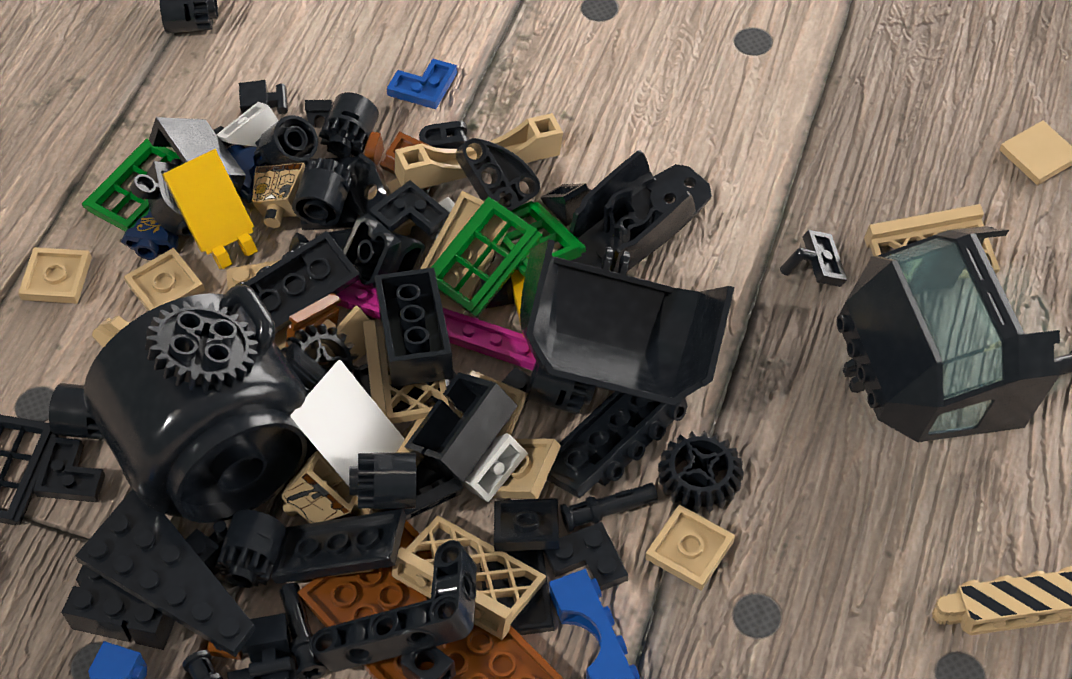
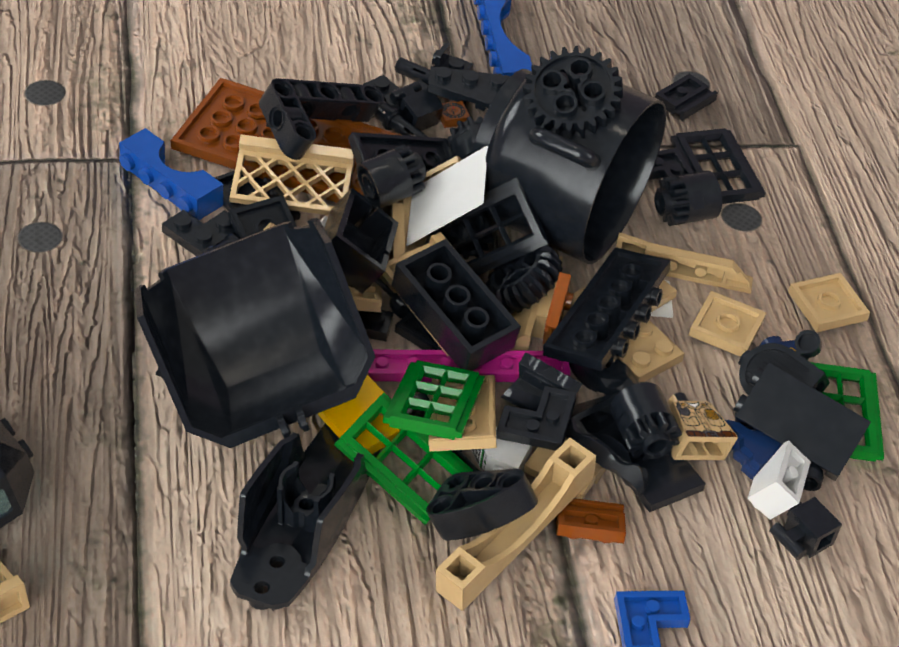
camera: 145 degrees right, 10 degrees down
yellow tile [162,149,258,269] -> none
black gear [254,115,318,166] -> none
black tile [305,100,333,127] -> none
black gear [319,92,379,158] -> none
dark orange tile [364,132,384,166] -> none
black plate [419,121,469,149] -> none
black slope [540,183,591,227] -> none
tan plate [645,505,735,591] -> none
black gear [658,430,744,513] -> none
black plate [780,230,847,287] -> none

